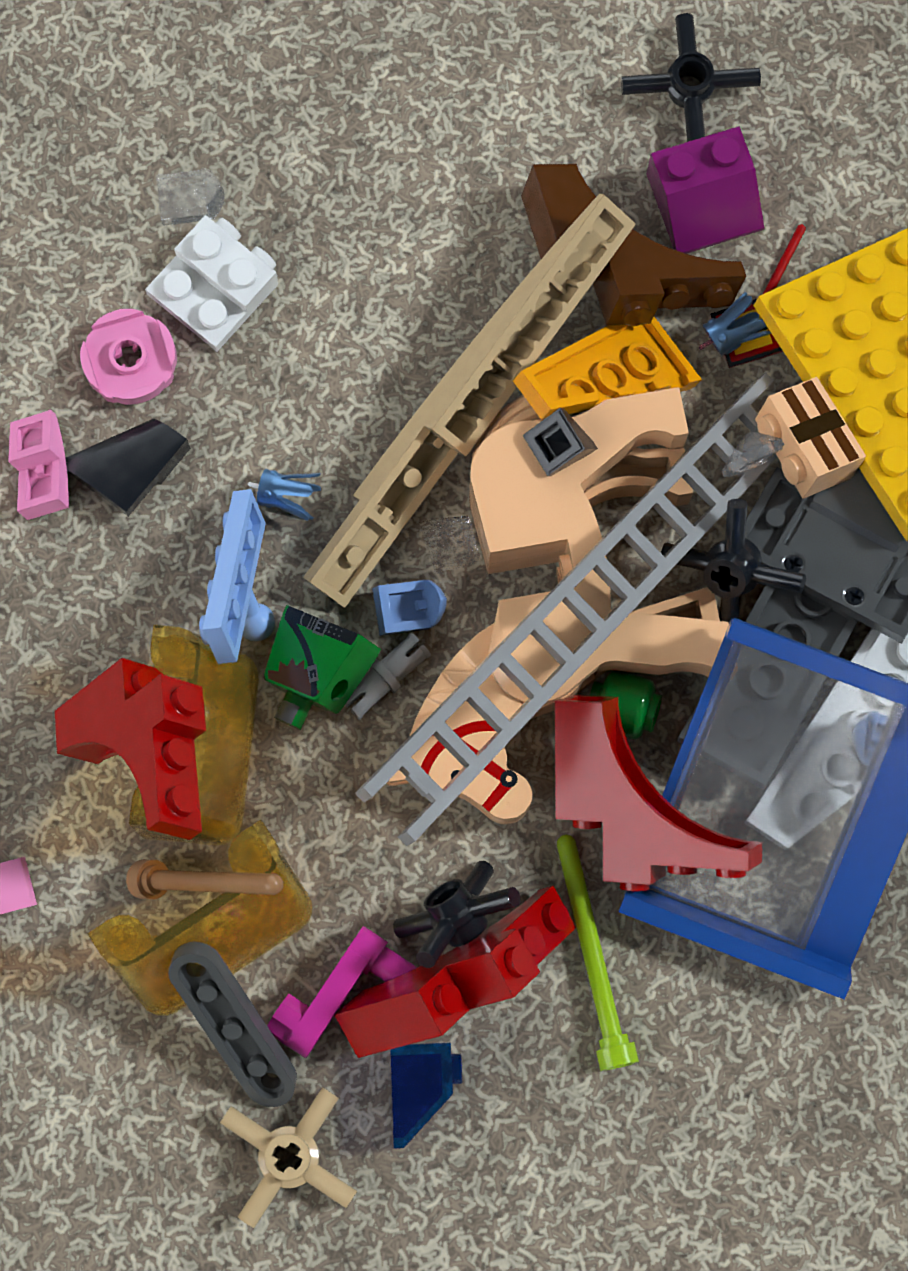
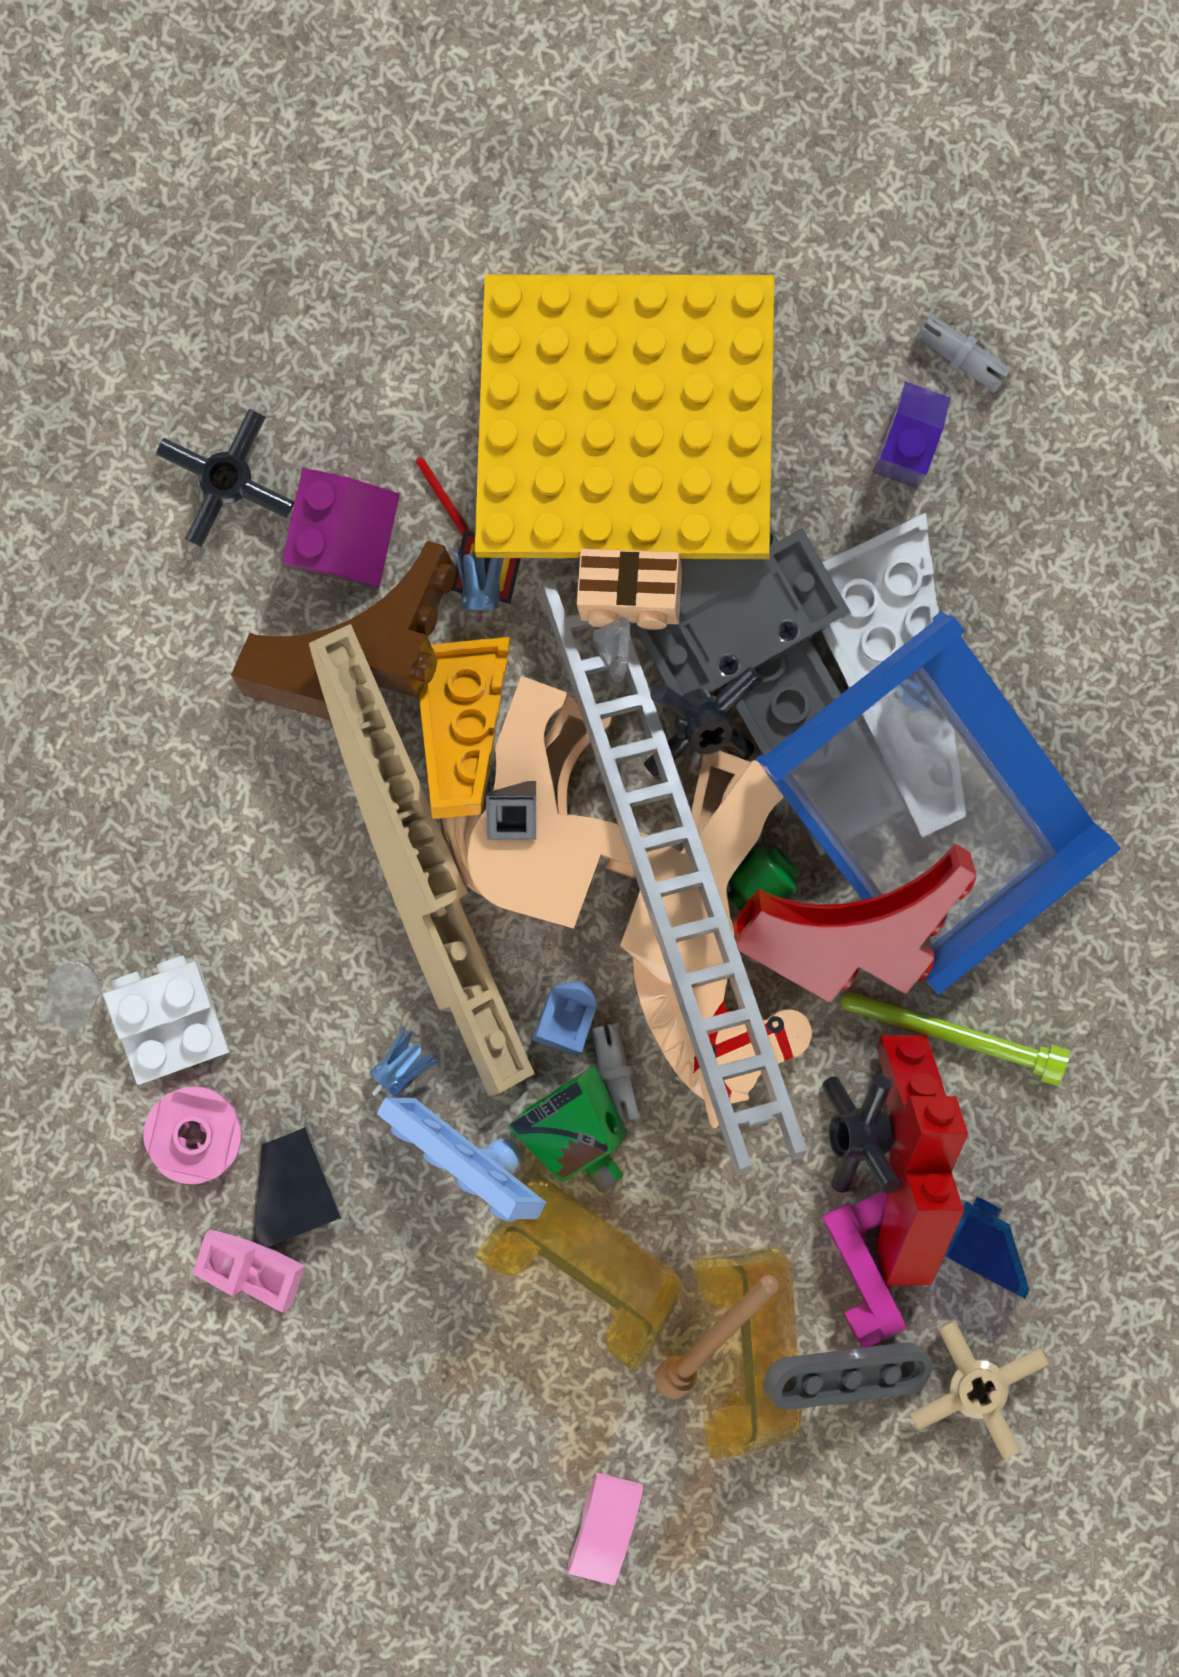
camera: 60 degrees left, 10 degrees up
red arch [55,658,206,840] -> none

